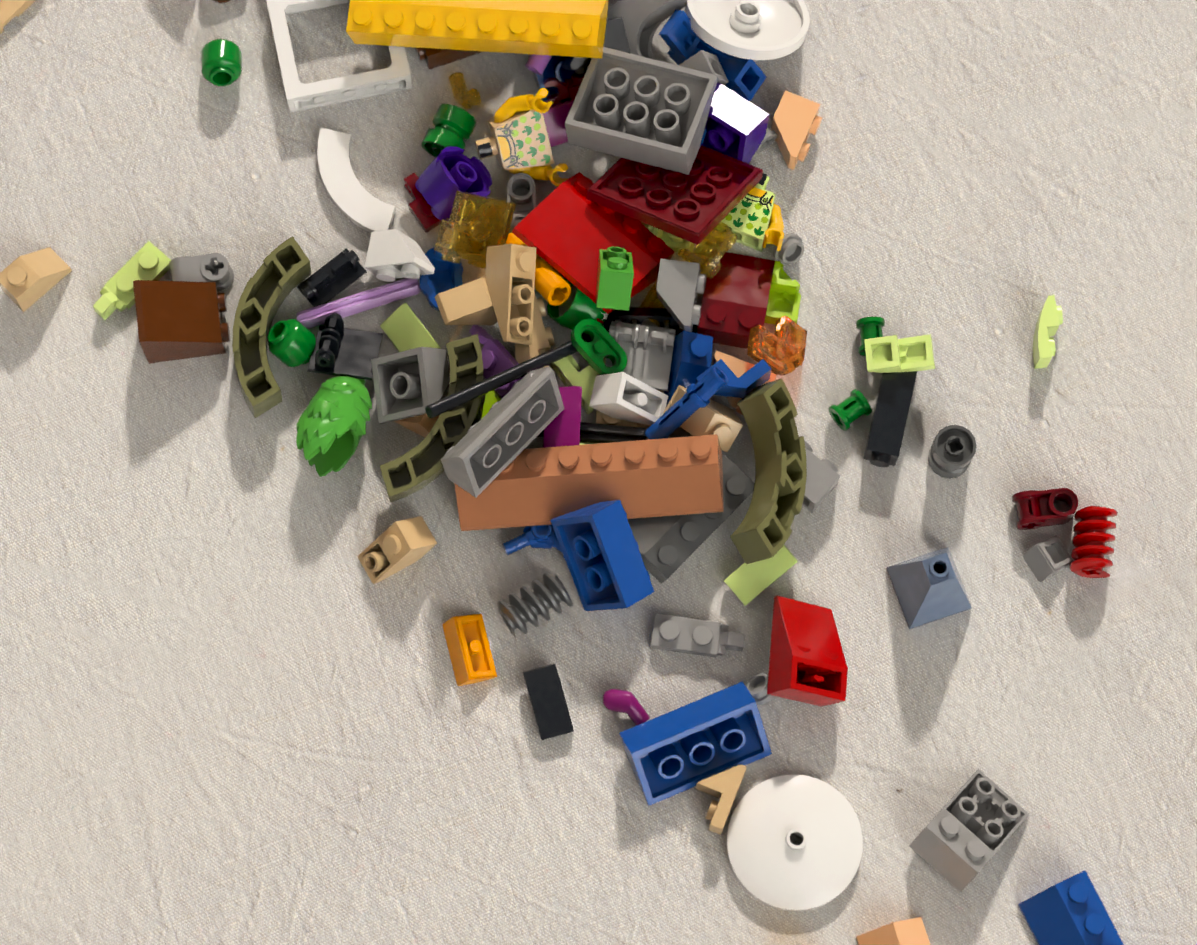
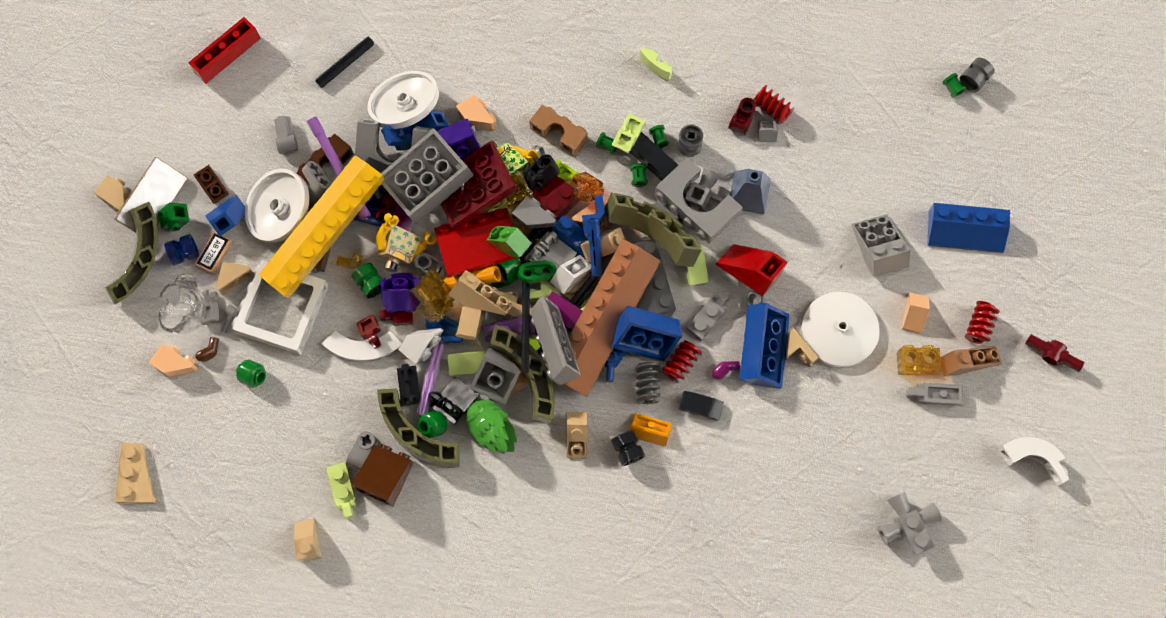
camera: 55 degrees left, 0 degrees up
none -> dark red plate [356,314,381,349]
none -> black piece [522,154,560,191]
none -> medium nougat arch [529,105,588,157]
none -> black wheel [611,430,645,466]
none -> green bush [649,125,670,149]
none -> light grey arch [655,157,743,244]
none -> red piece [661,340,702,383]
none -> light grey brick [679,168,724,222]

